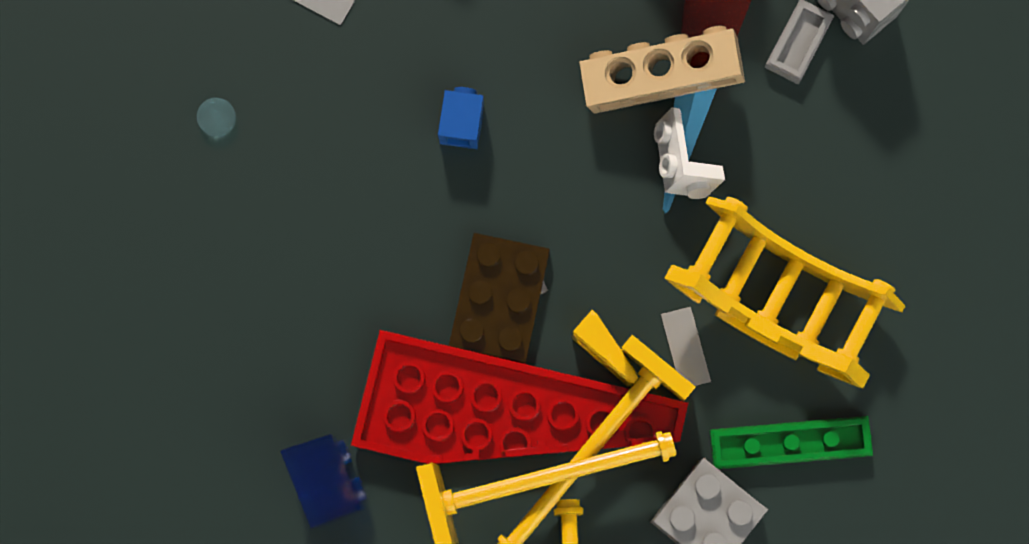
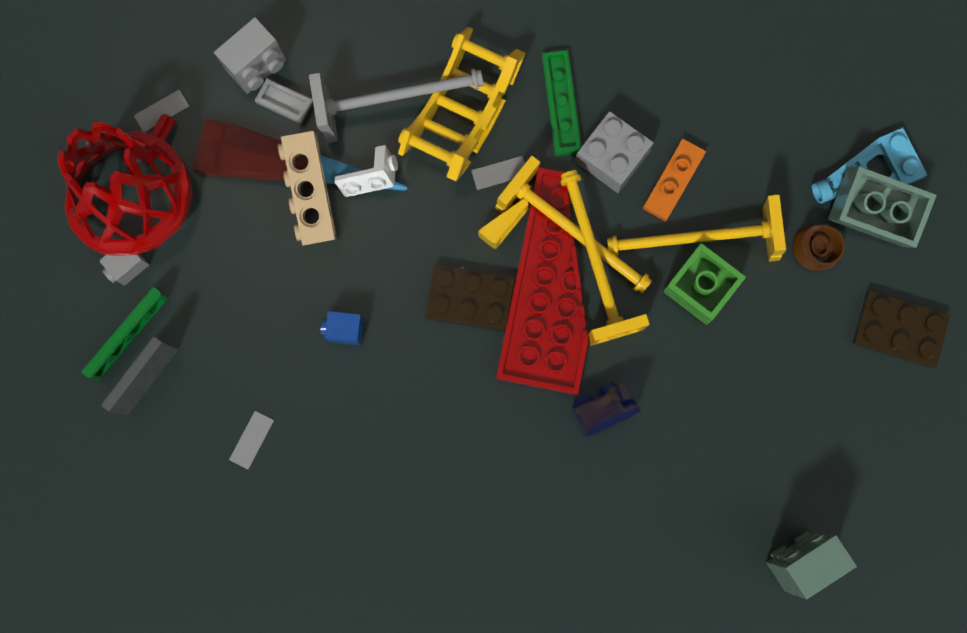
camera: 85 degrees left, 0 degrees up
clear light blue piece [197,98,236,137] -> none
none -> light grey tile [309,69,484,143]

